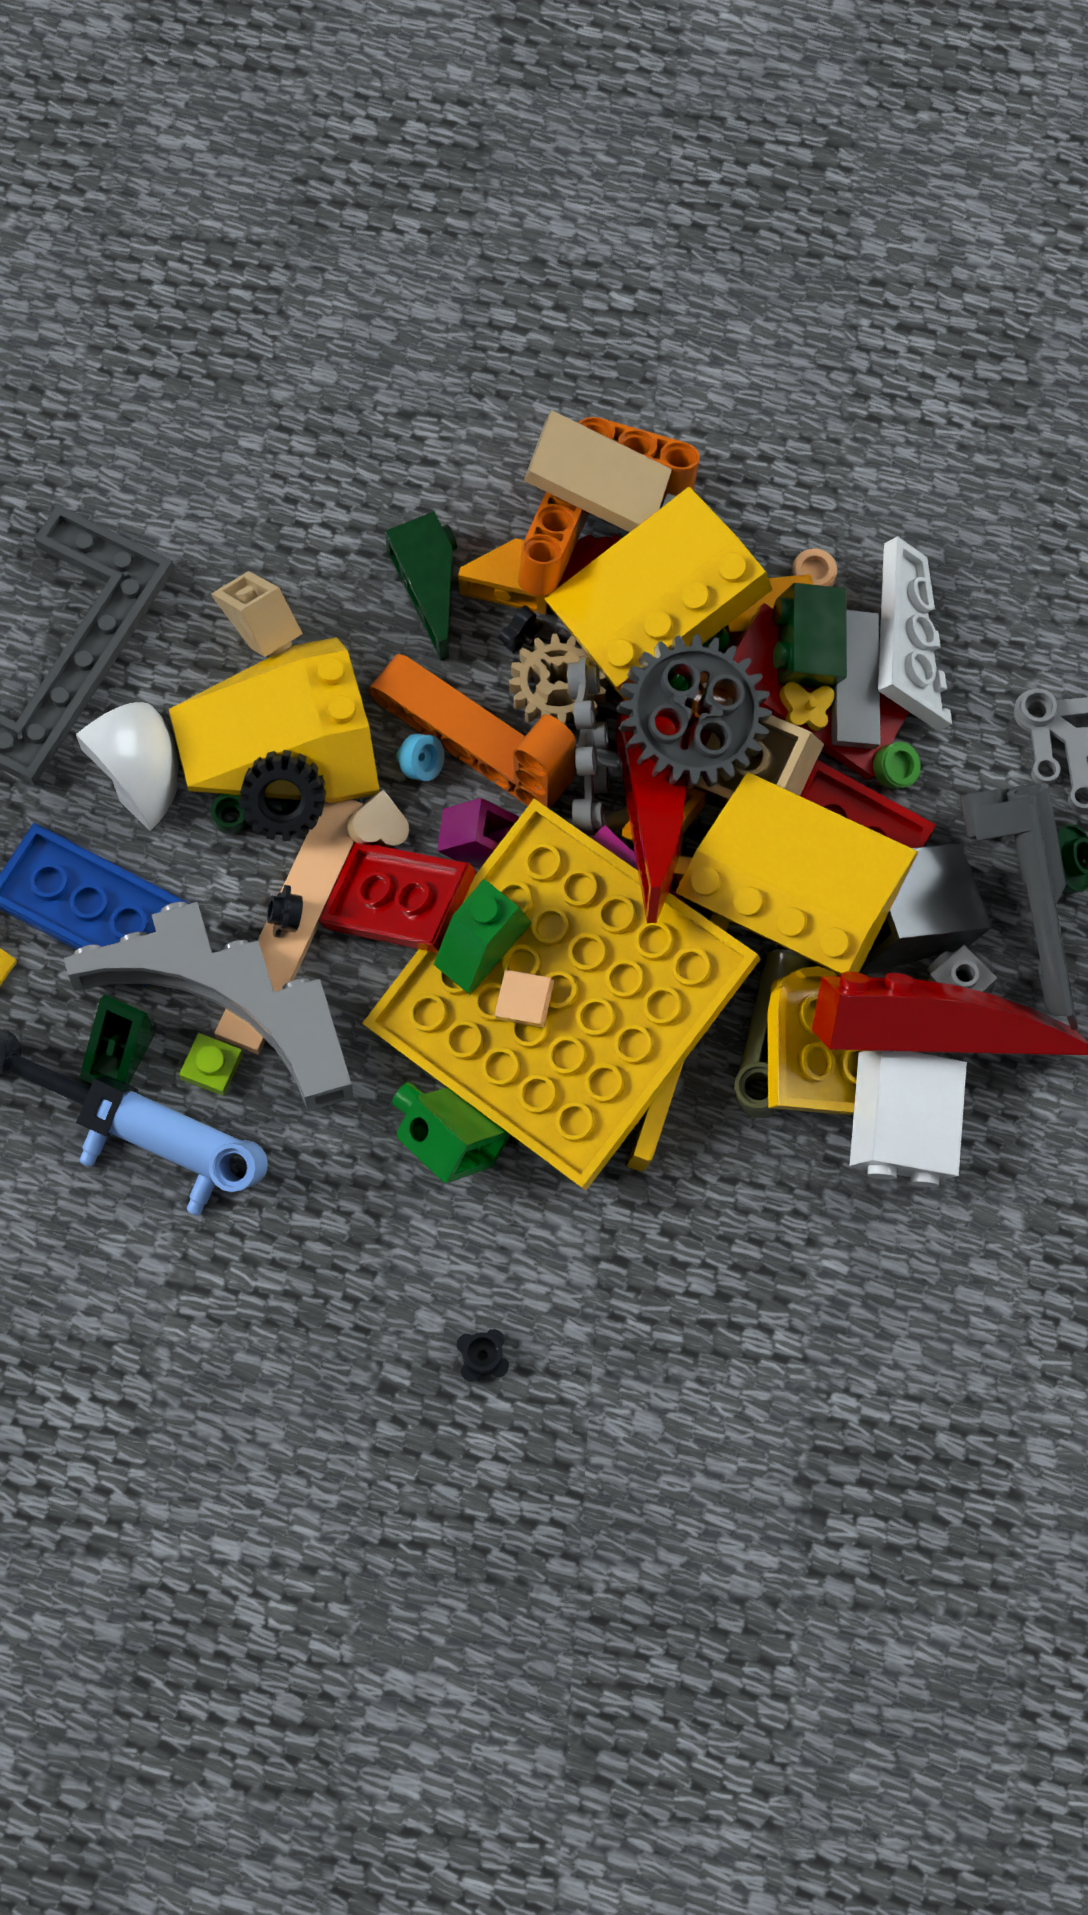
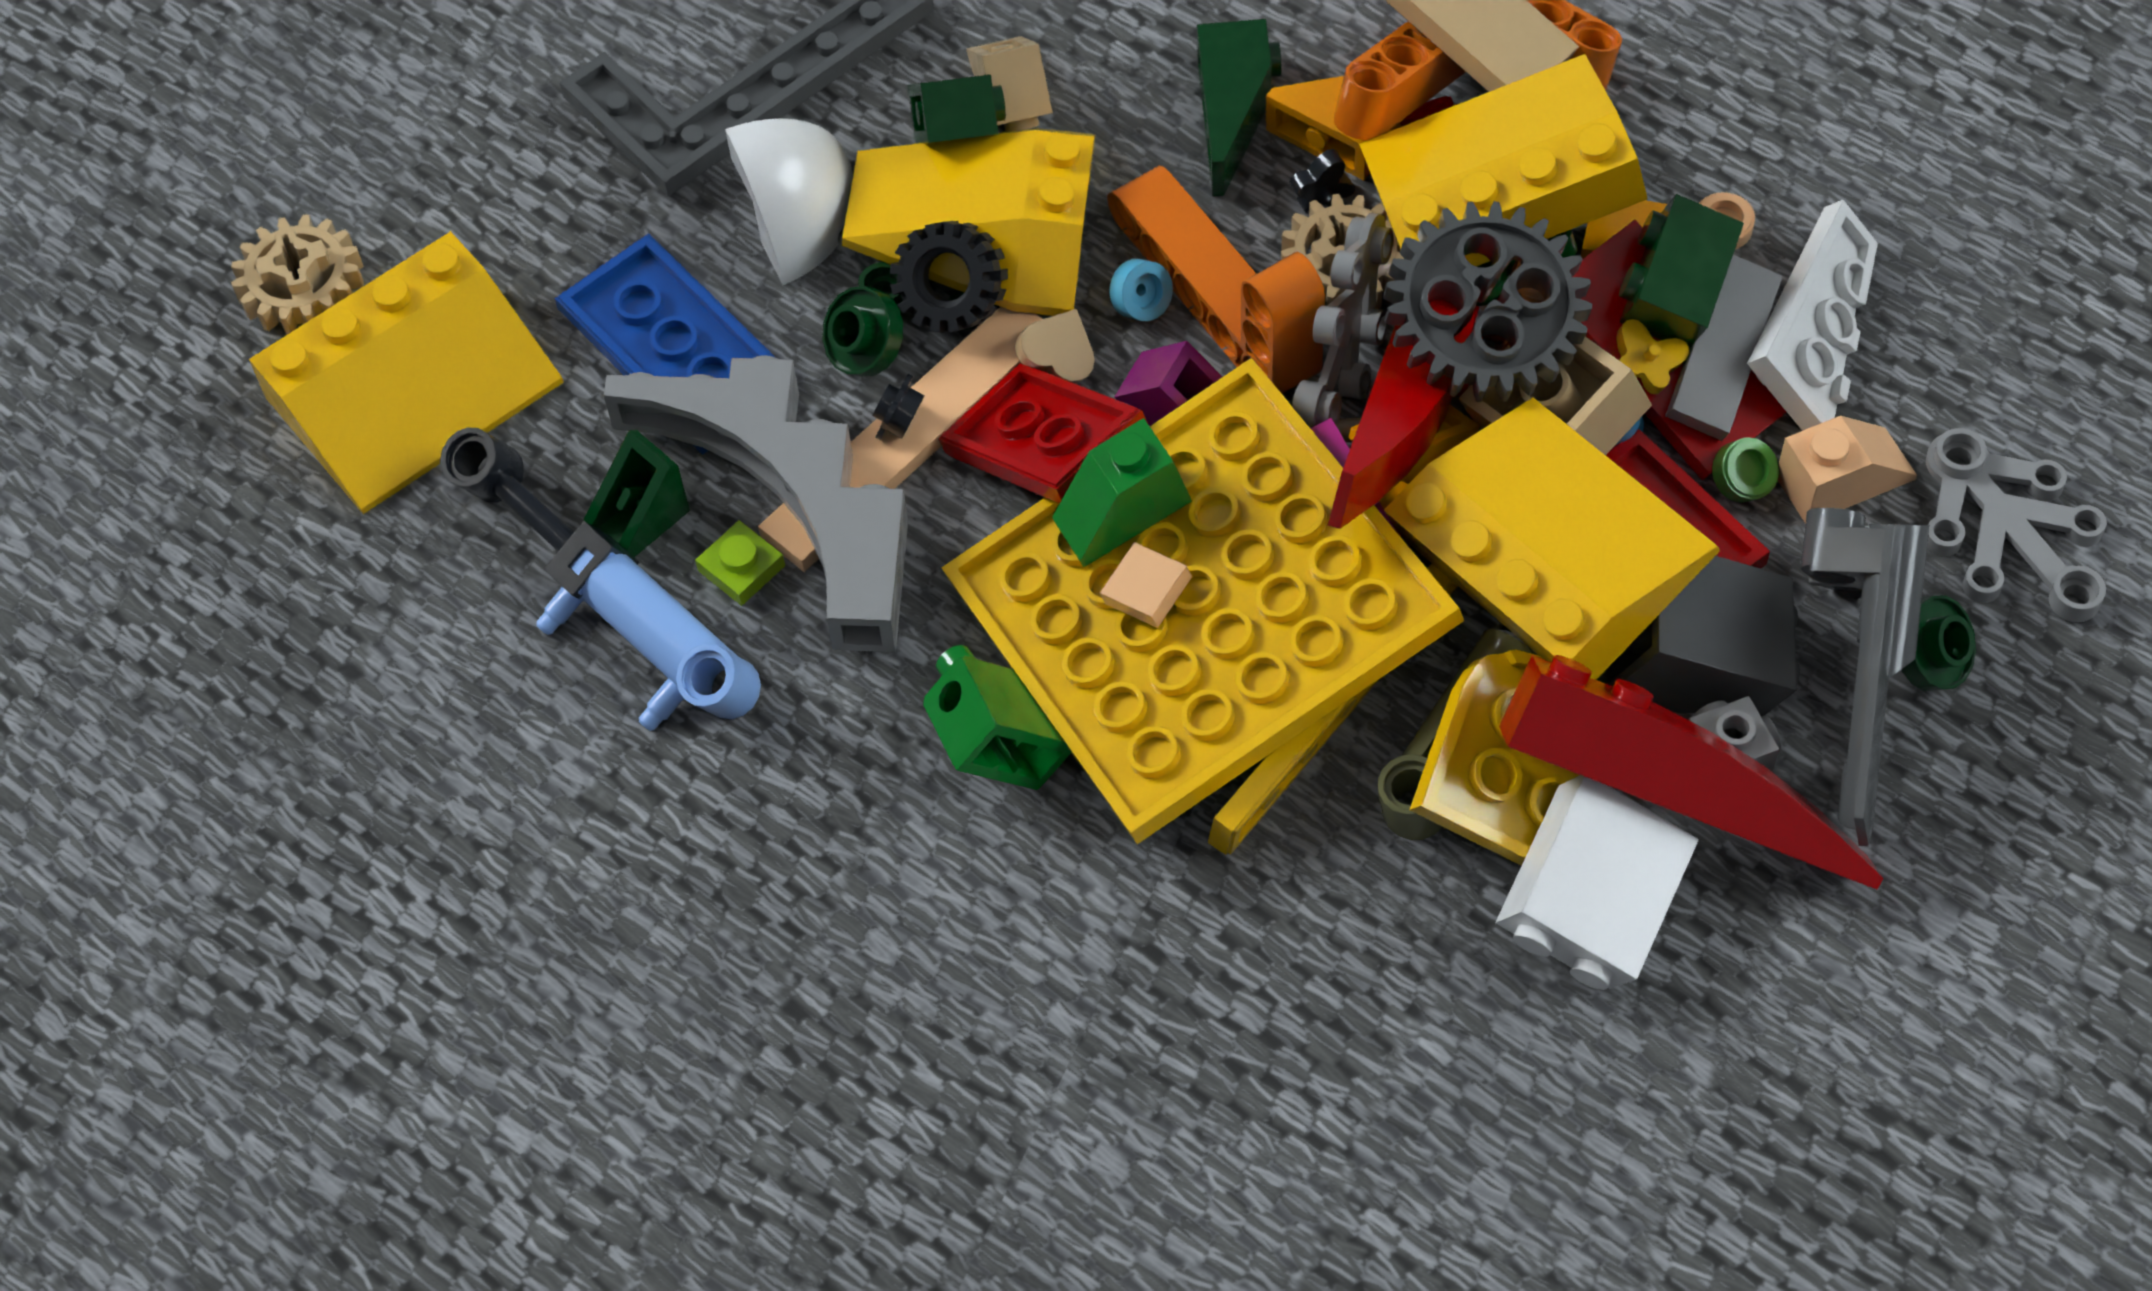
camera: 25 degrees right, 10 degrees down
black plate [456,1329,509,1382] -> none
none -> dark green plate [822,286,903,376]
none -> dark green slope [907,74,1006,143]
none -> light nougat slope [1777,415,1917,524]

